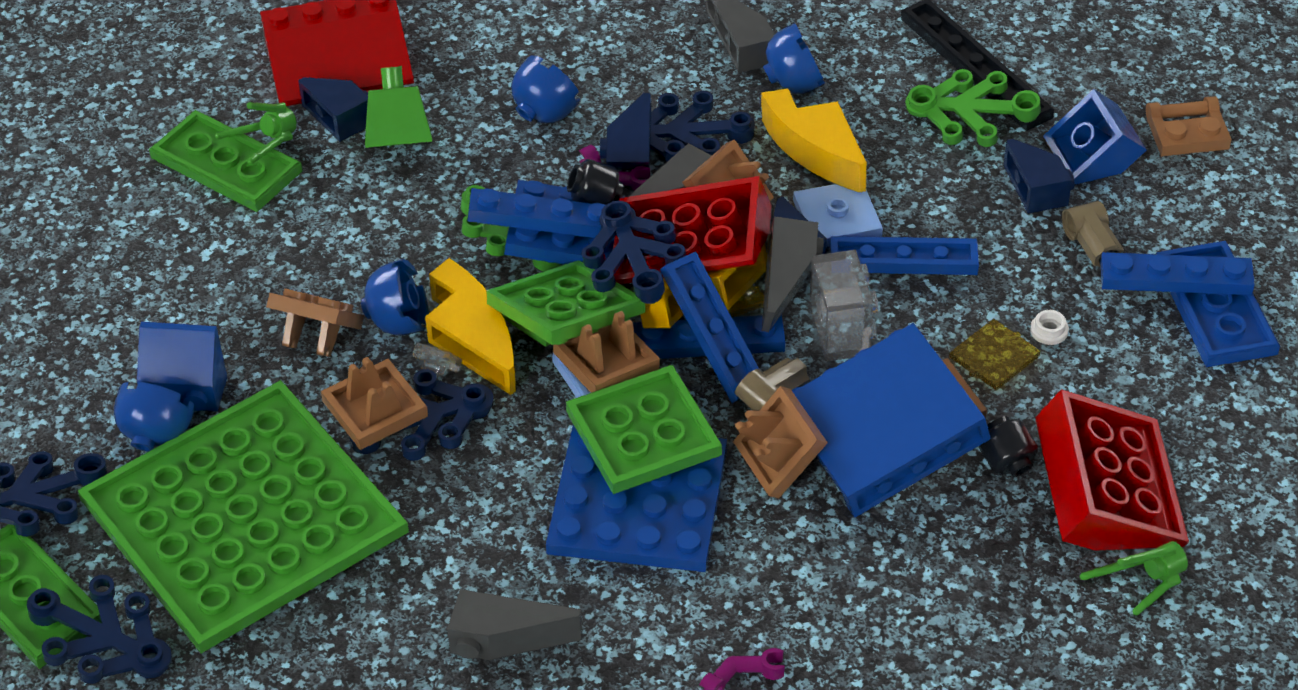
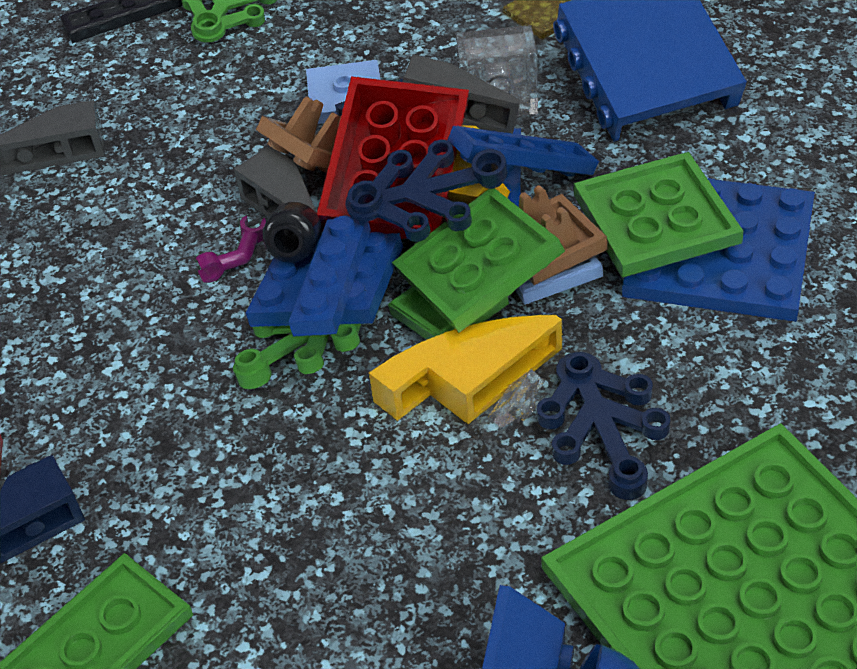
camera: 80 degrees left, 0 degrees up
bright green plant [215,102,297,164] -> none
medium nougat plate [266,288,365,357] -> none
medium nougat plate [321,357,428,450] -> none
blue cylinder [361,259,429,336] -> none
bright green torso [365,66,432,148] -> none
blue cylinder [511,55,581,124] -> none
dark blue slope [600,93,652,170] -> none
dark blue plant [651,91,755,162] -> none
medium nougat plate [733,386,828,499] -> none
dark tan piece [735,358,810,411] -> none
yellow slope [761,88,867,192] -> none
blue cylinder [763,23,825,94] -> none
blue plate [830,236,979,275] -> none

